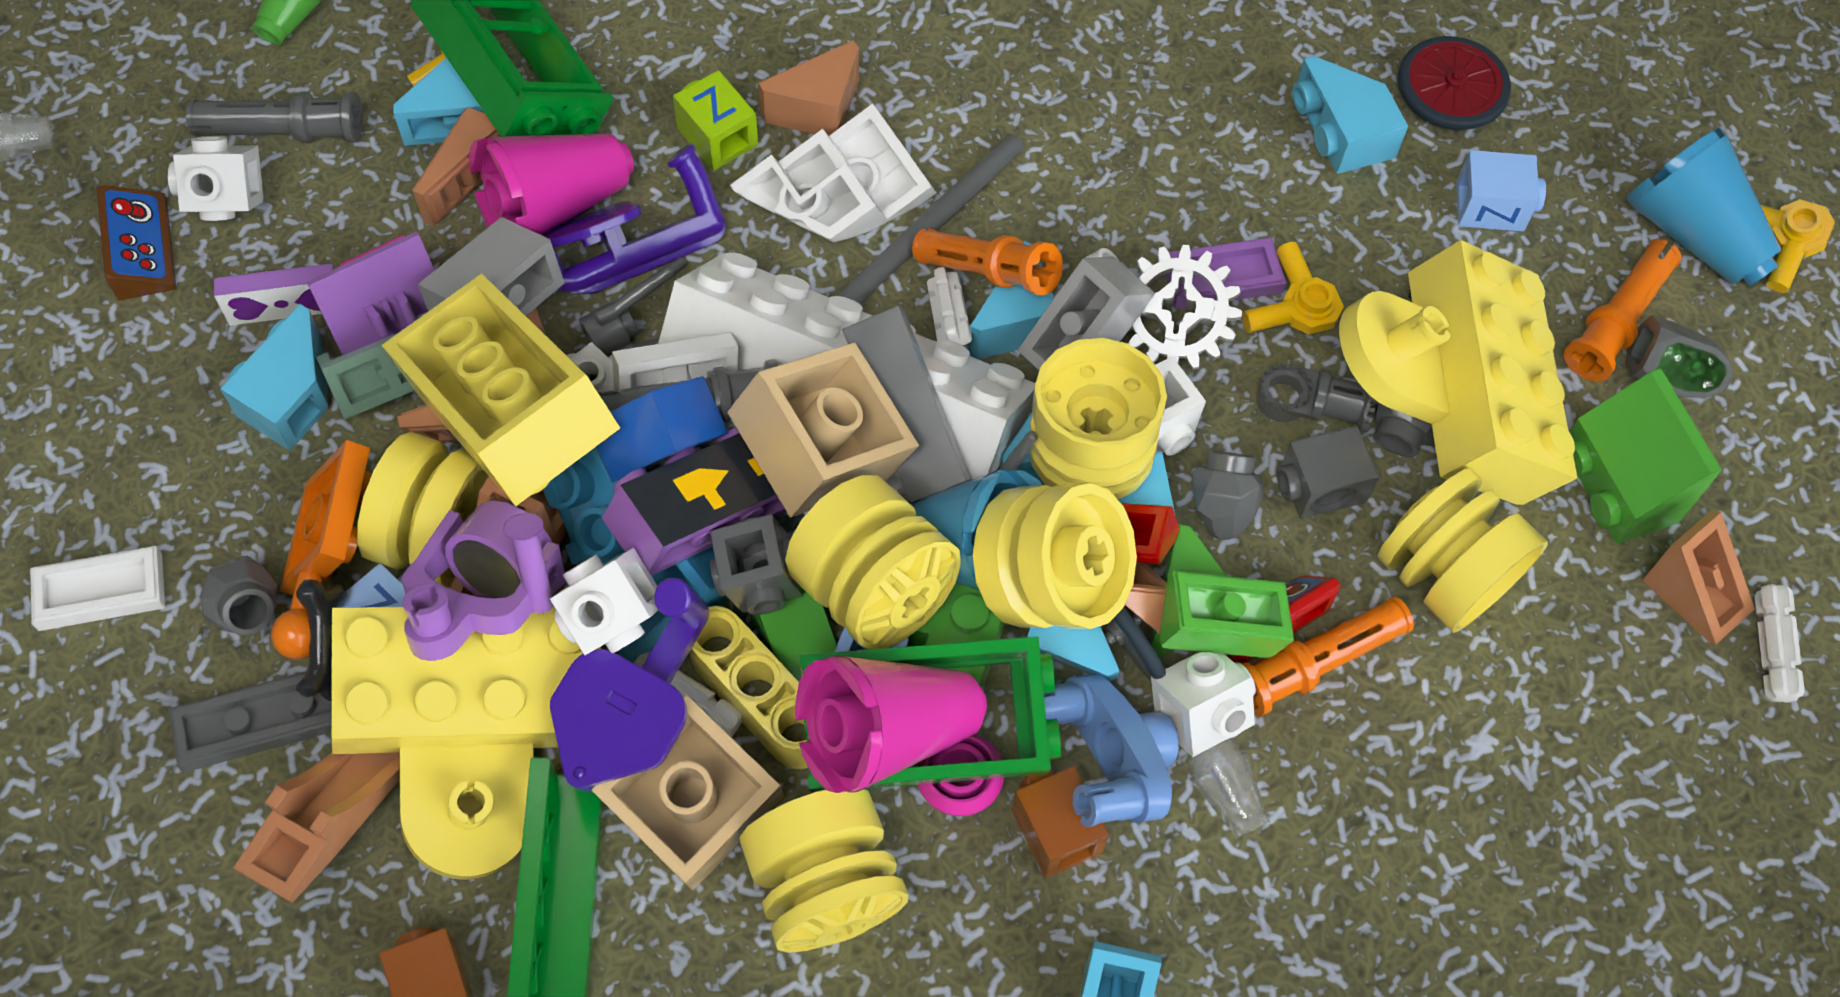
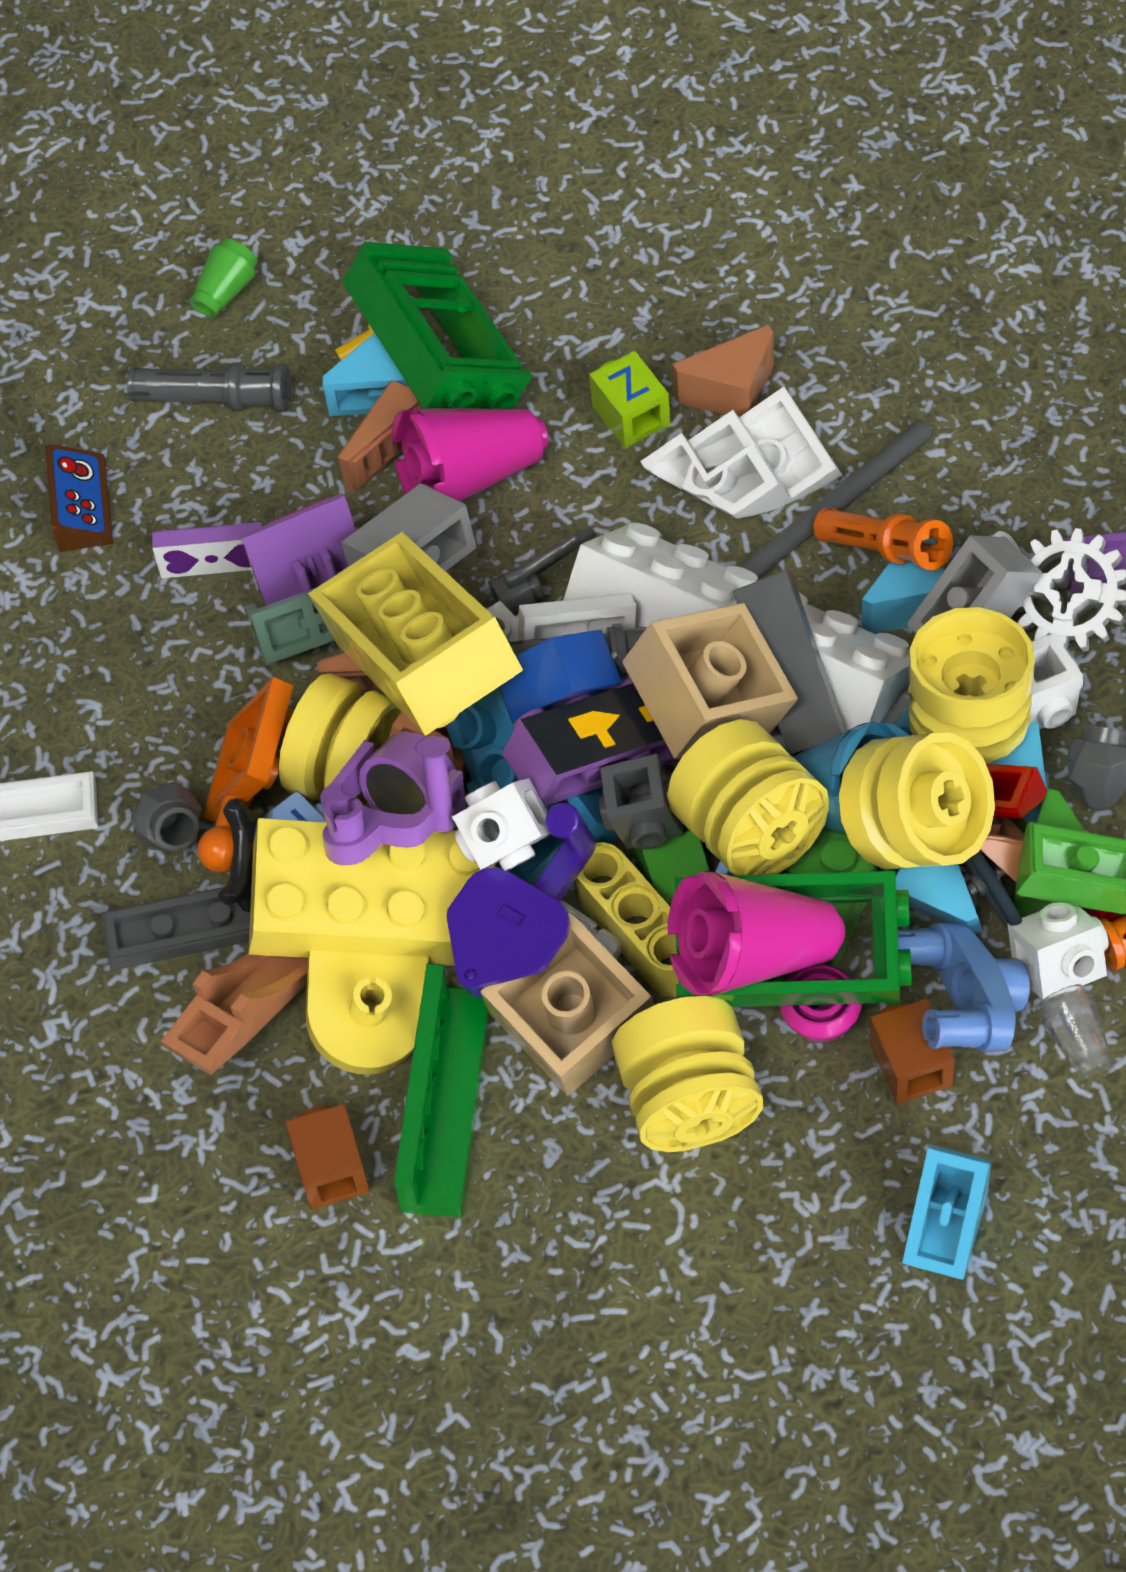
camera: 15 degrees right, 5 degrees down
white brick [168,136,263,221] -> none
medium azure slope [220,304,329,451] -> none
dark purple piece [542,143,725,294] -> none
white axle [927,267,972,346] -> none

